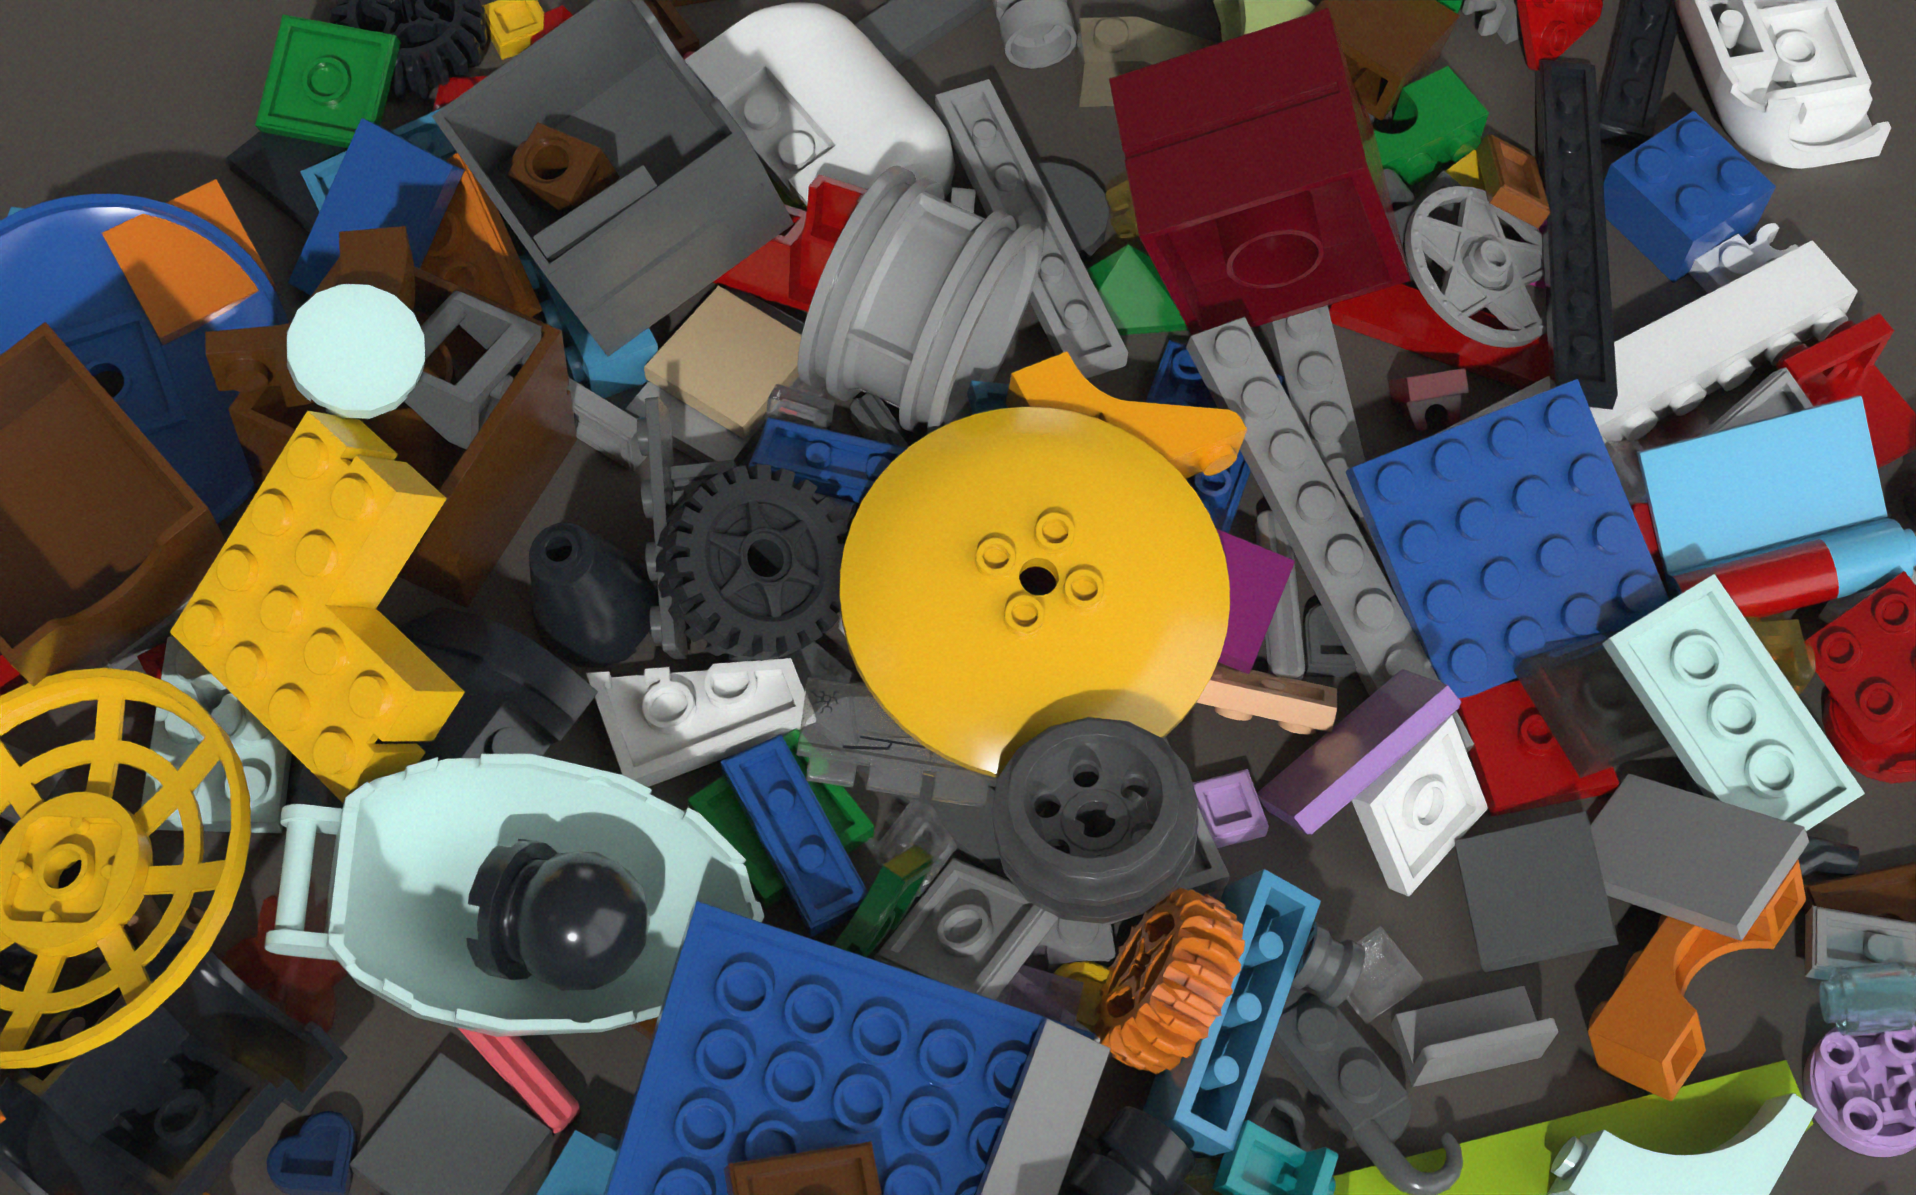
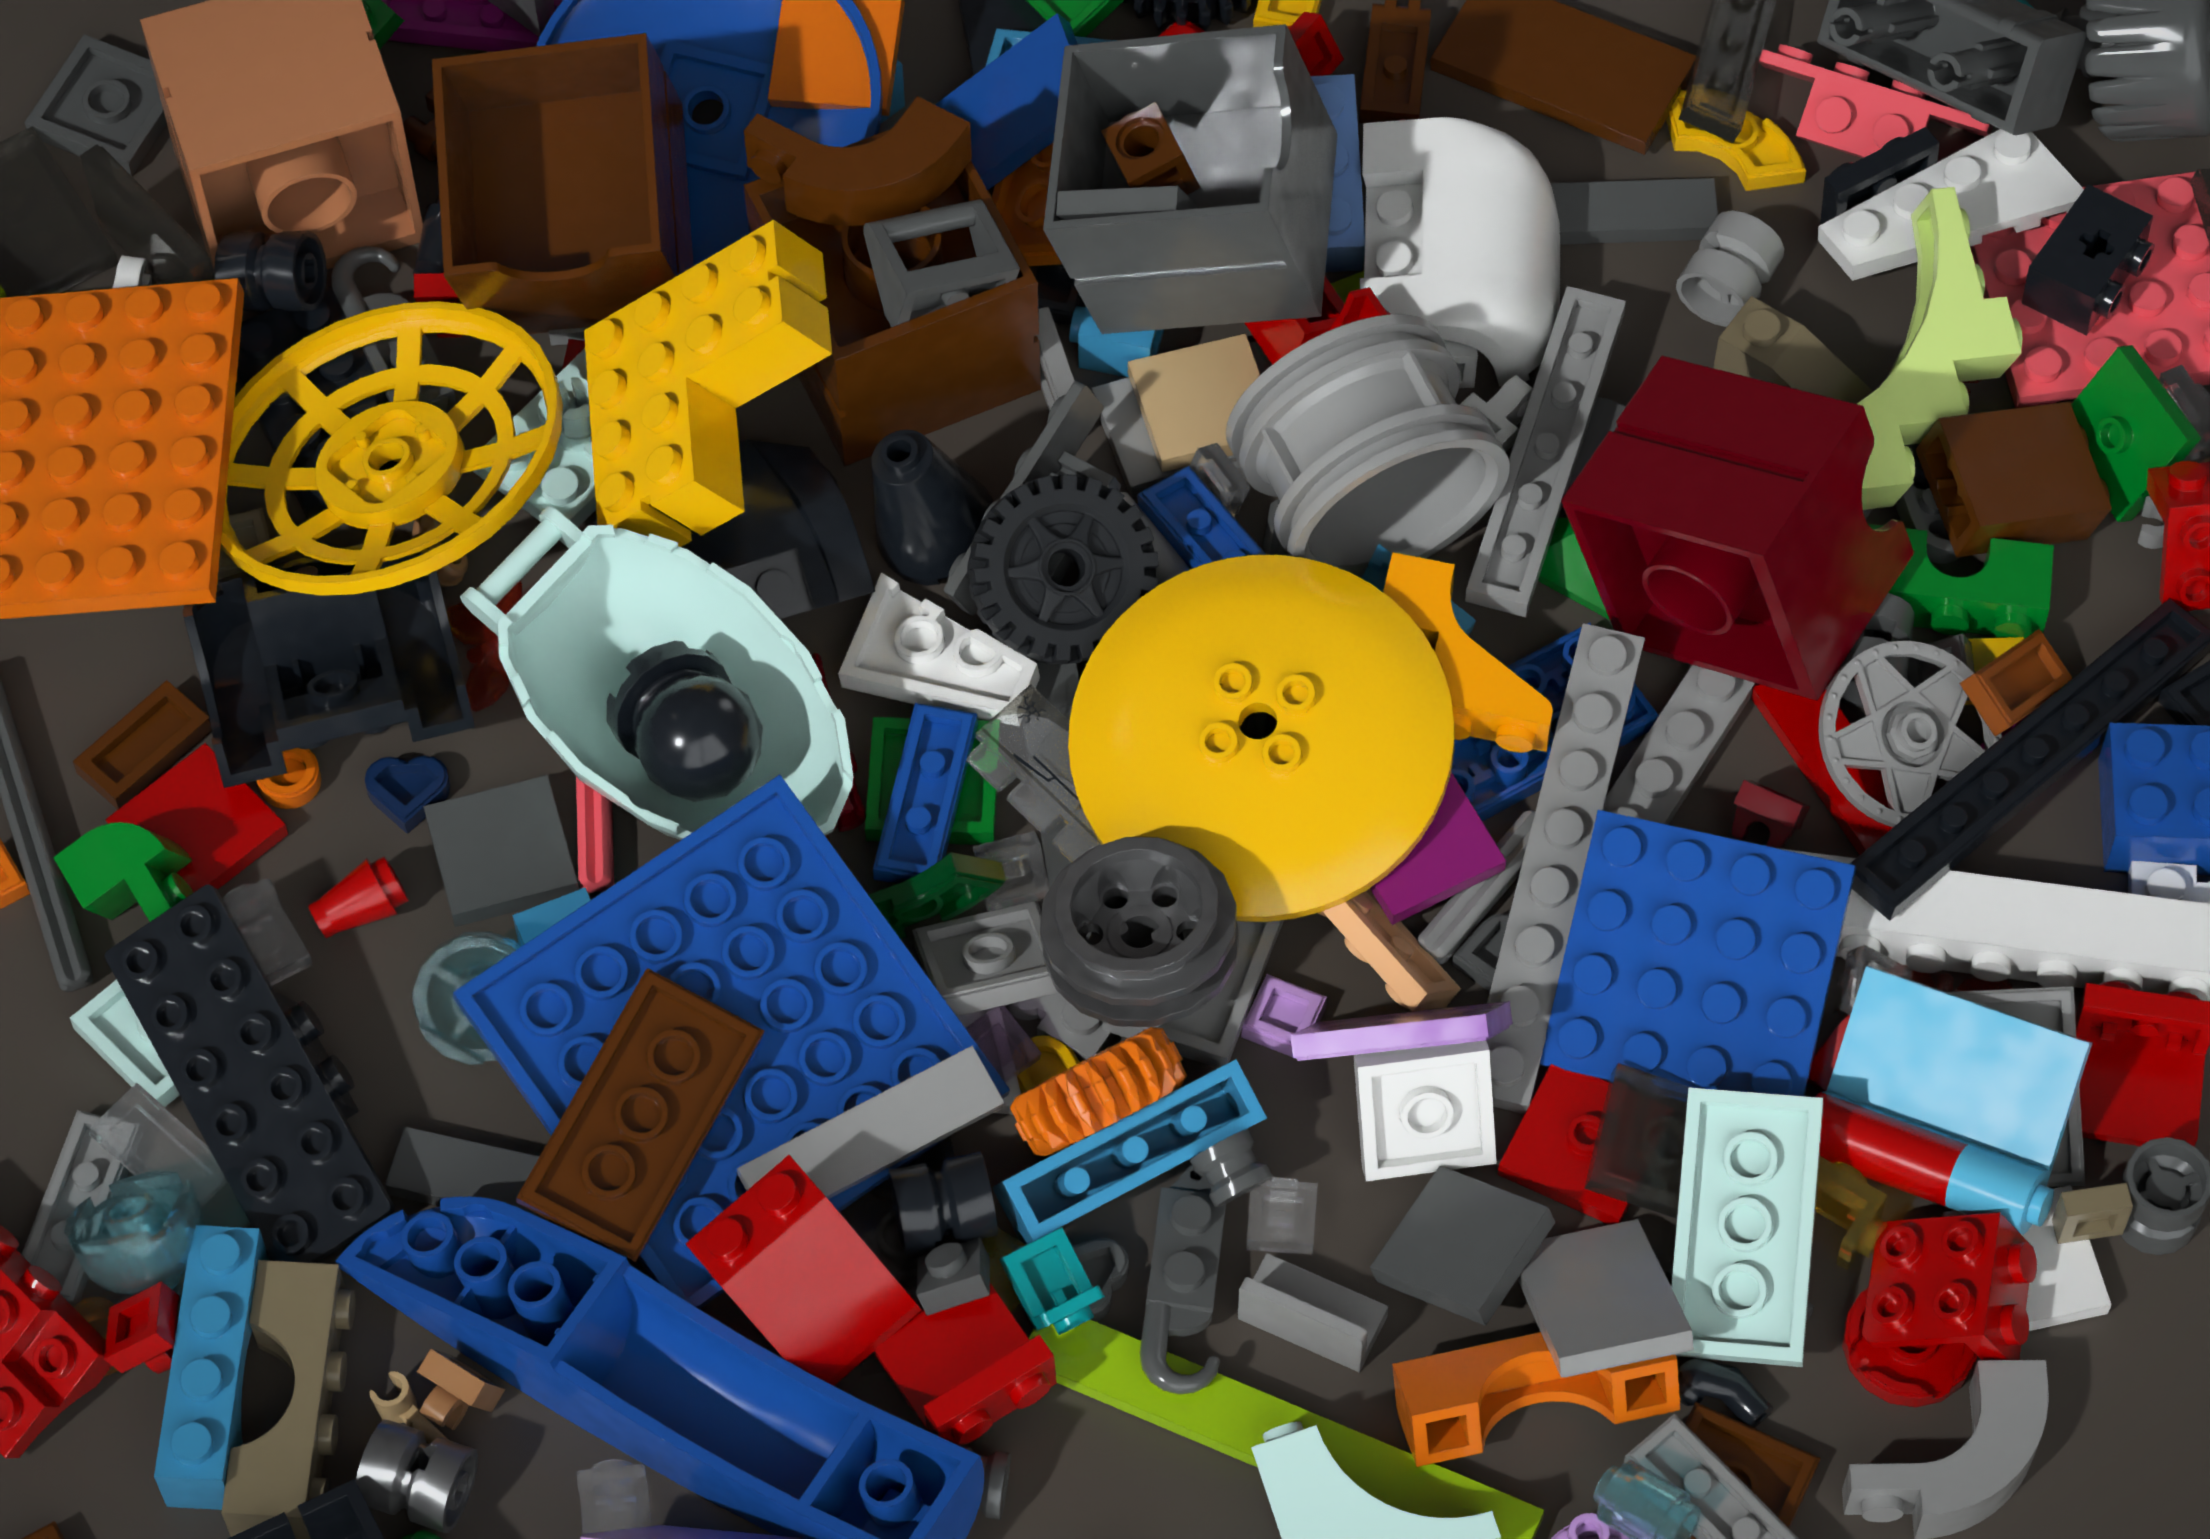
camera: 45 degrees right, 0 degrees up
light aqua tile [287,284,425,419] -> none

